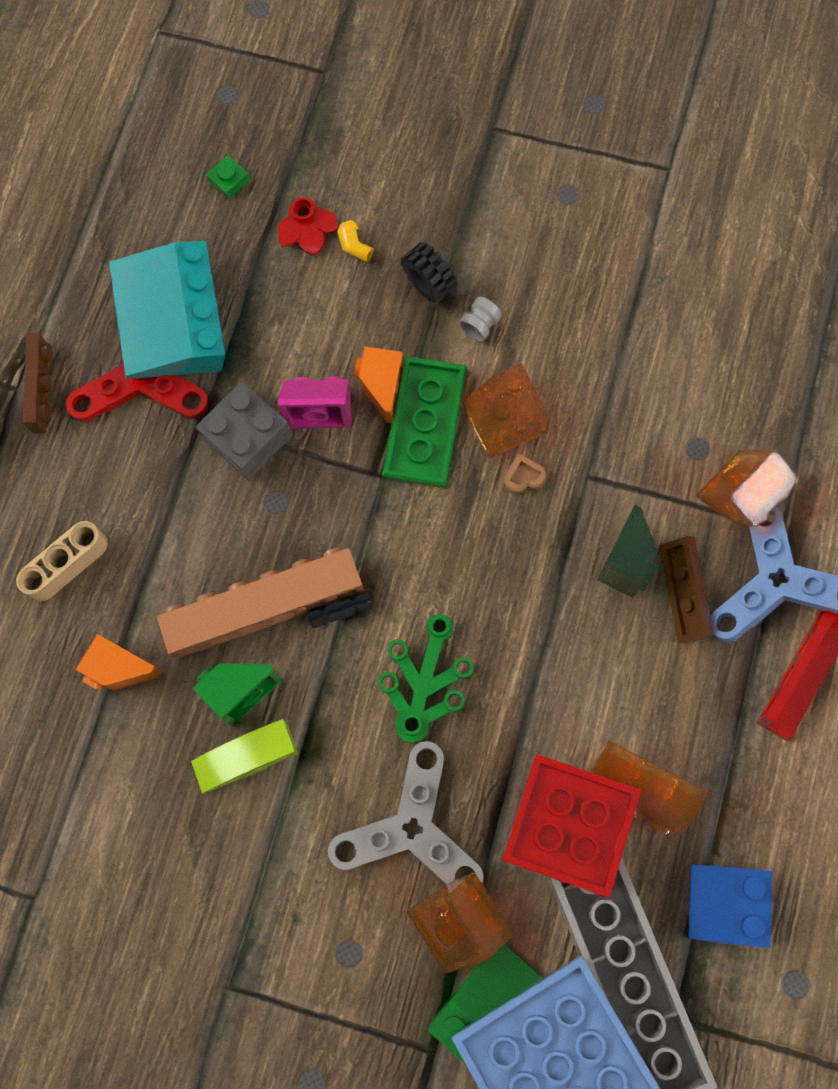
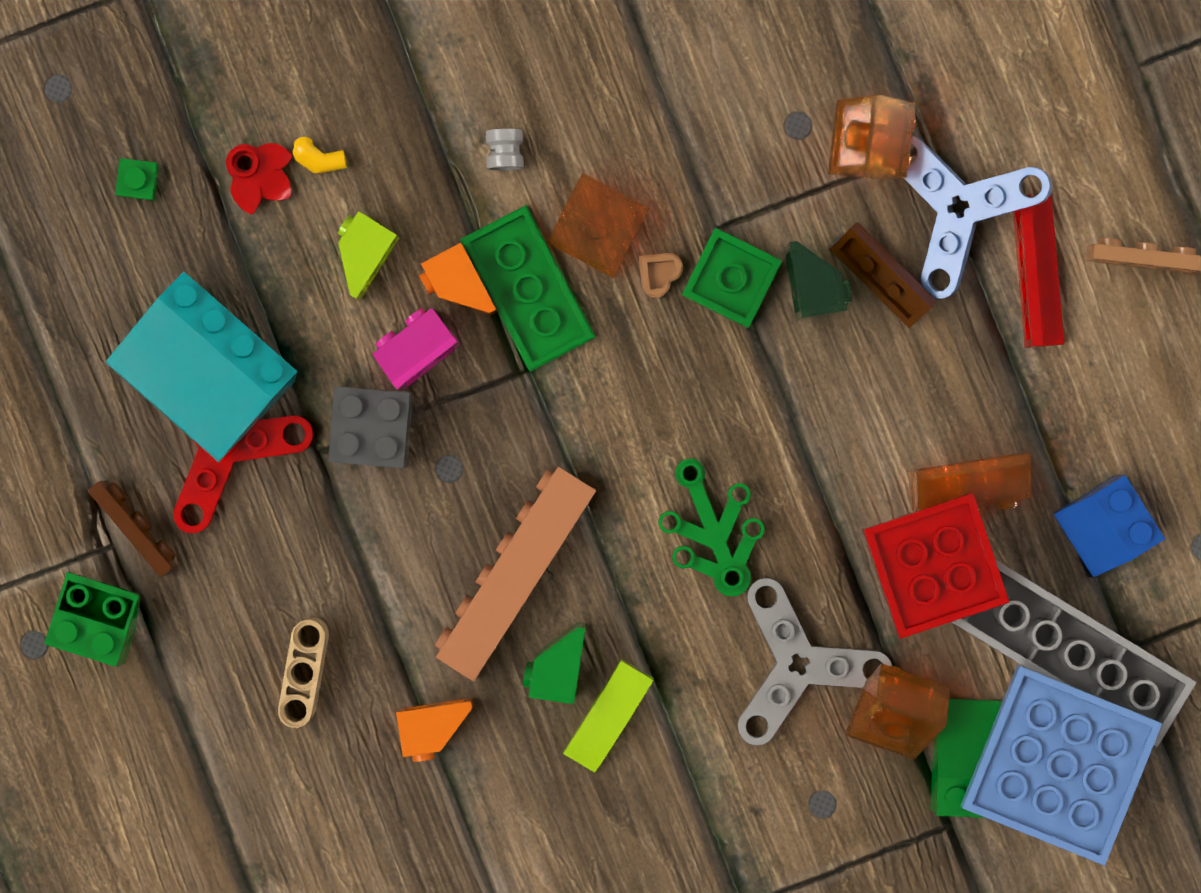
camera: 45 degrees left, 15 degrees up
black axle [307,591,372,628] -> none
black tyre [400,242,457,304] -> none
none -> lime slope [338,211,400,301]
none -> green plate [681,228,782,329]

